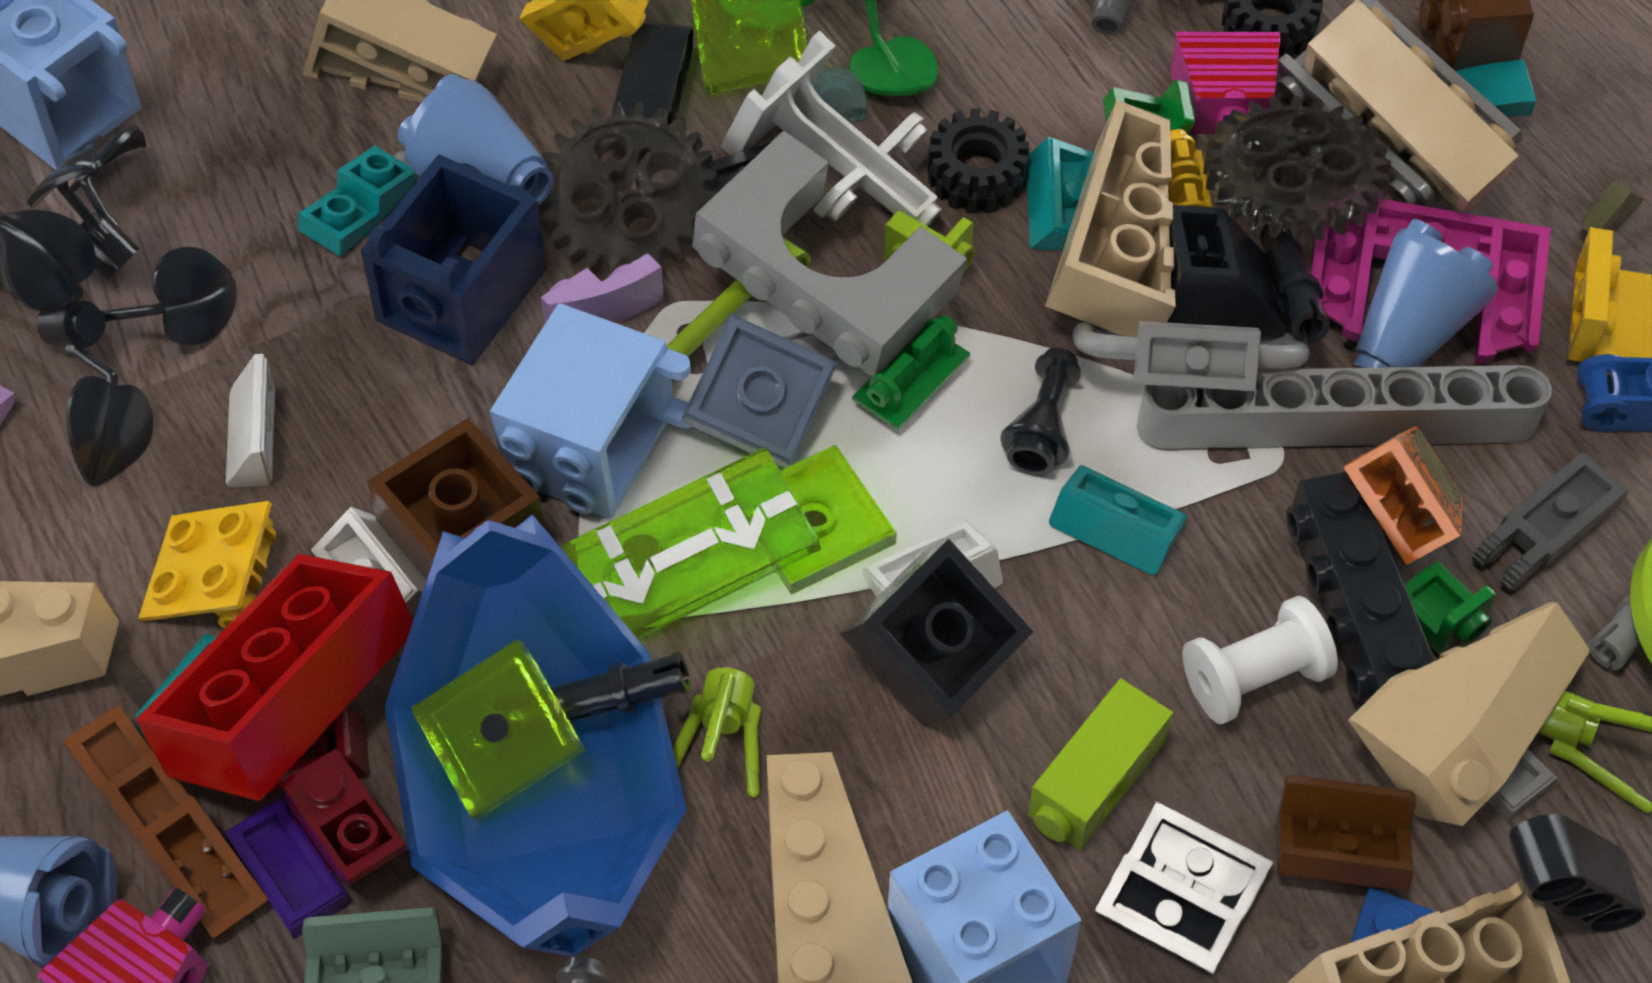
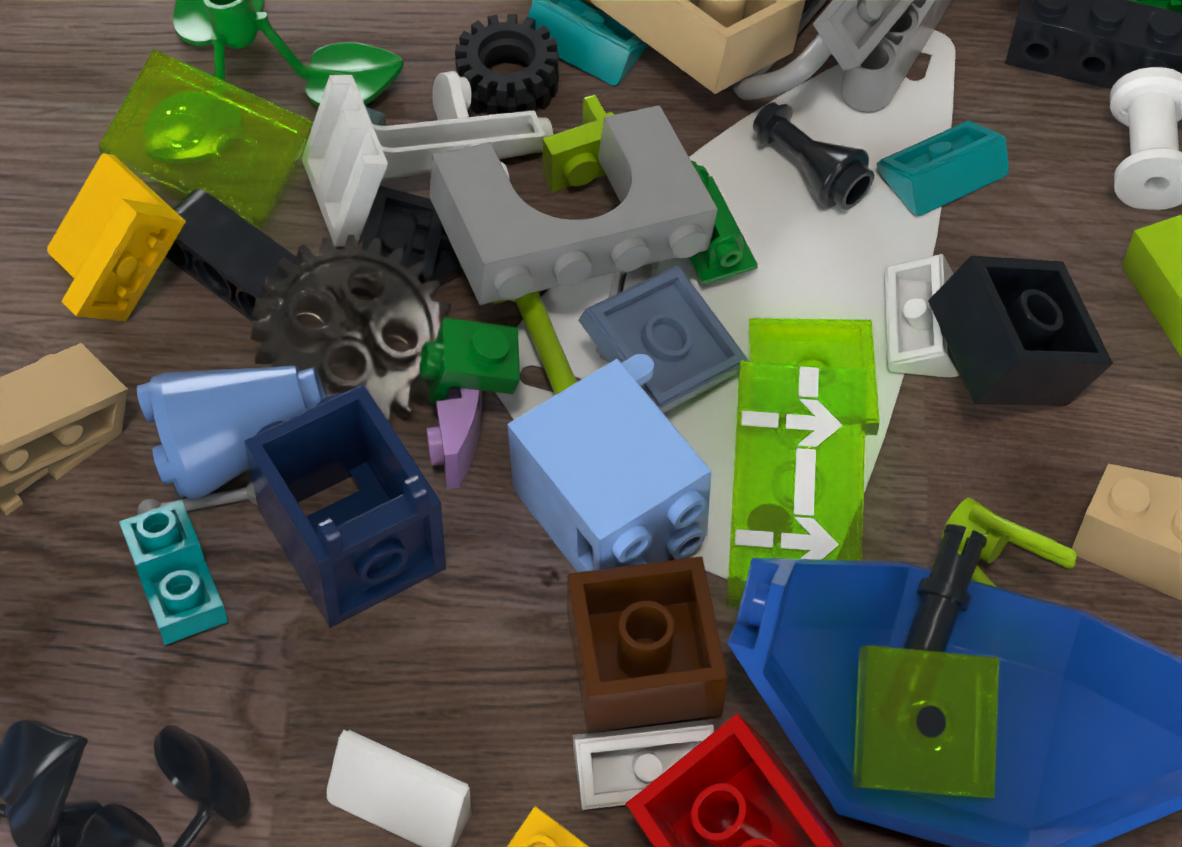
camera: 60 degrees left, 0 degrees up
none -> green bracket [419,318,520,404]

